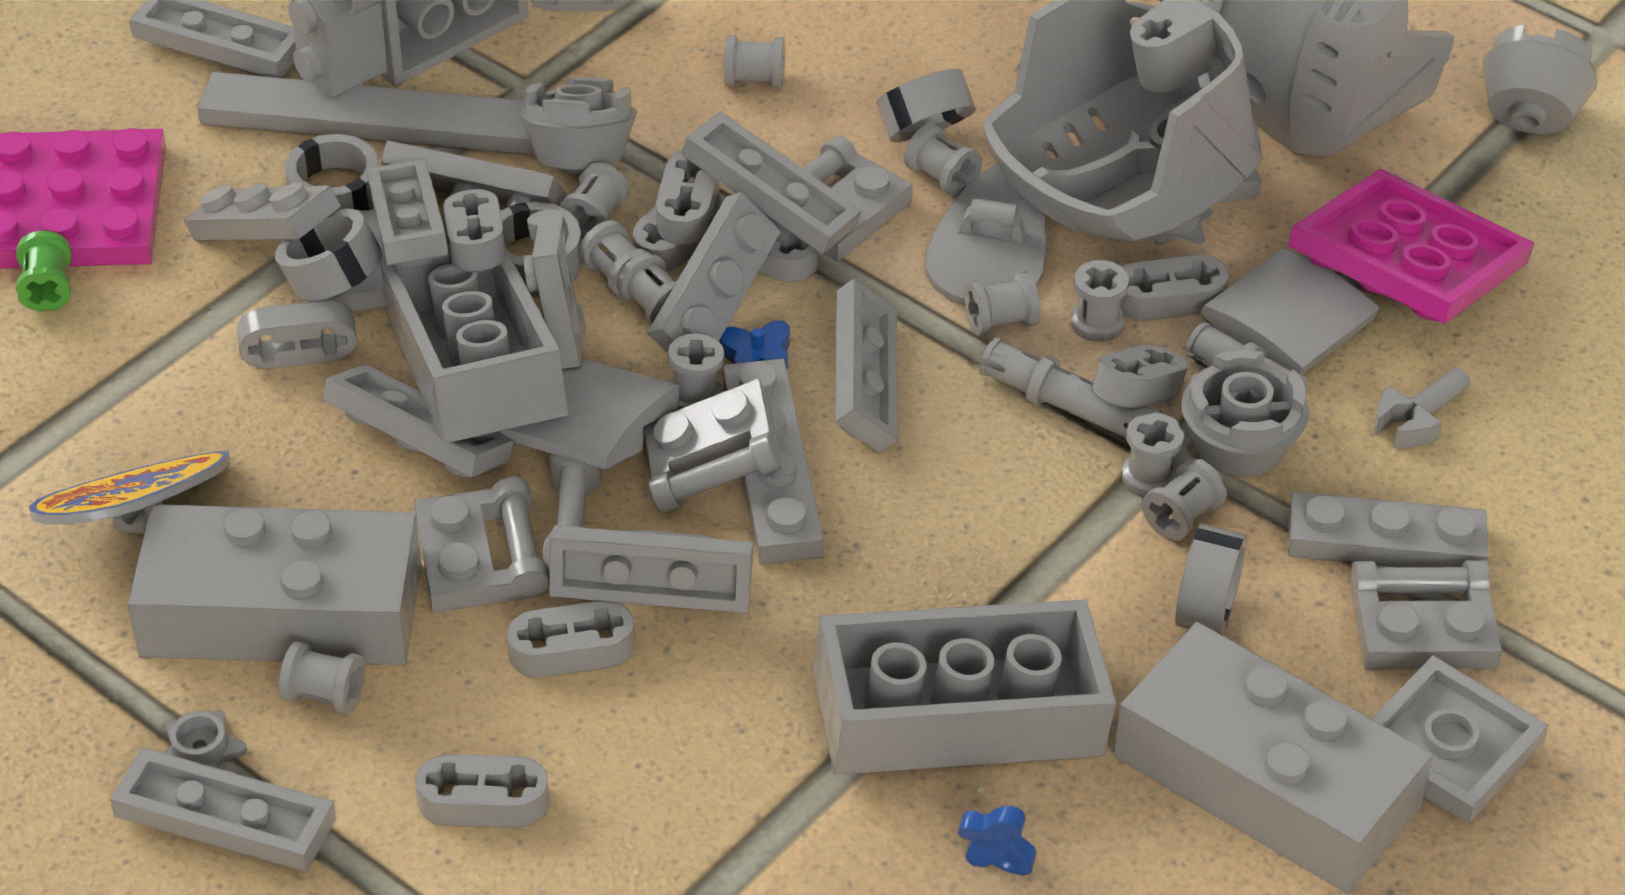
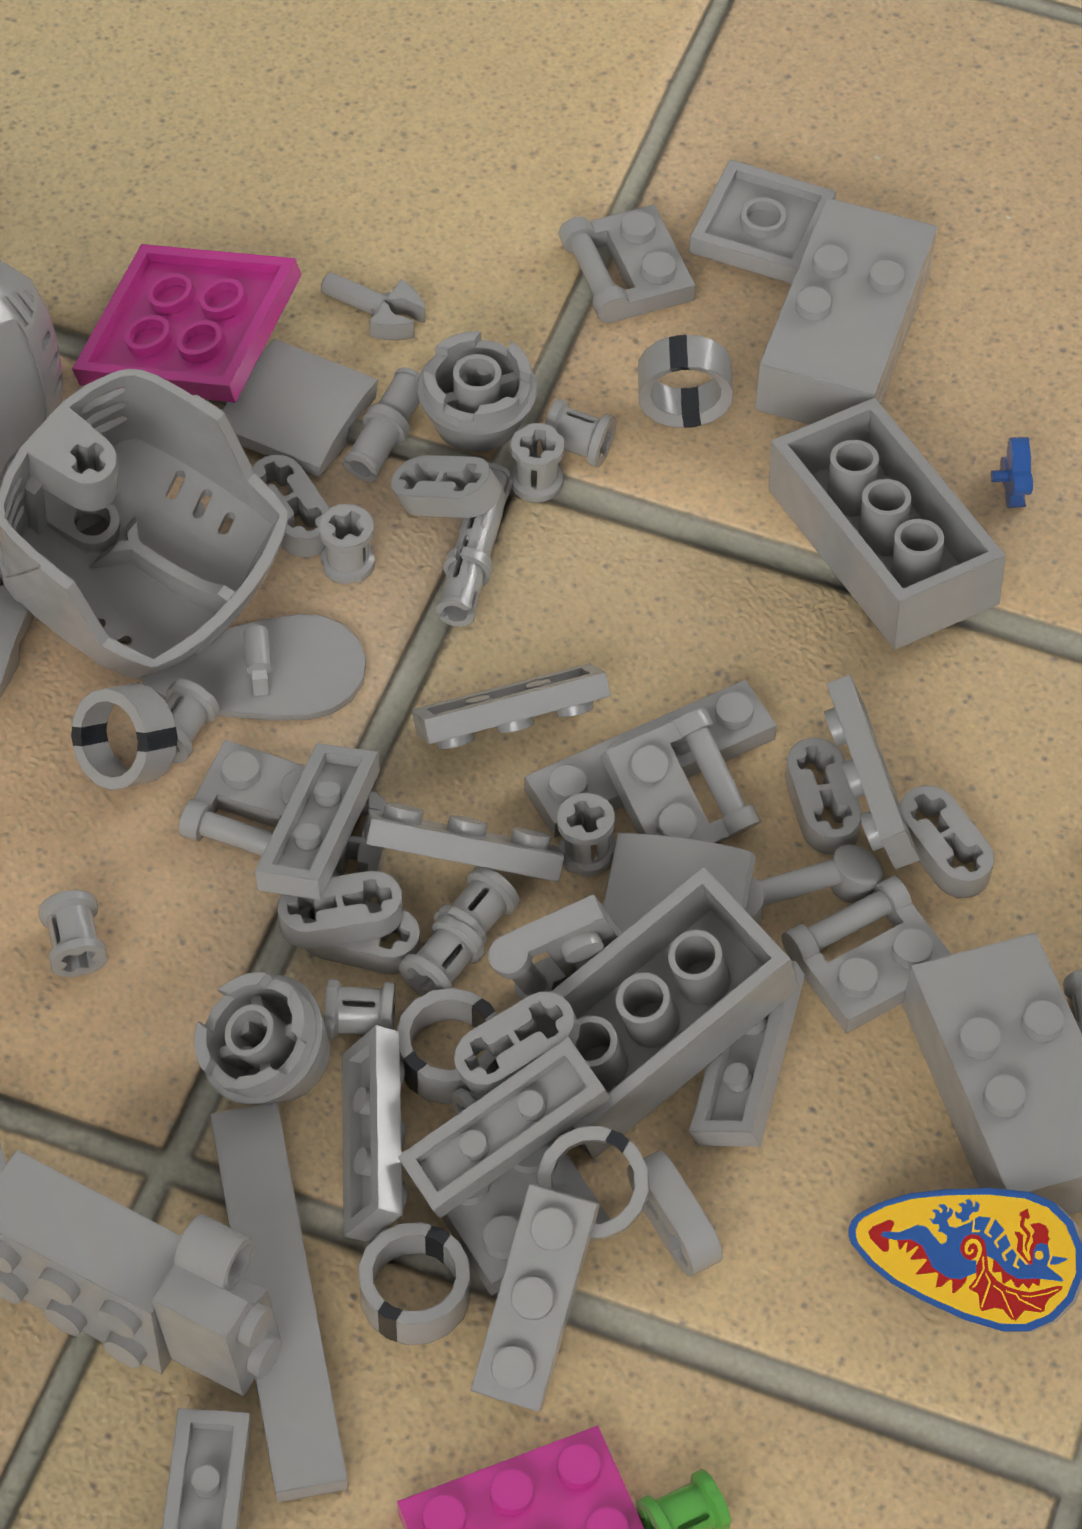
camera: 110 degrees left, 10 degrees up
blue piece [719,321,790,370] -> none
light grey bush [964,271,1040,336] -> none
light grey plate [1288,492,1488,567] -> none

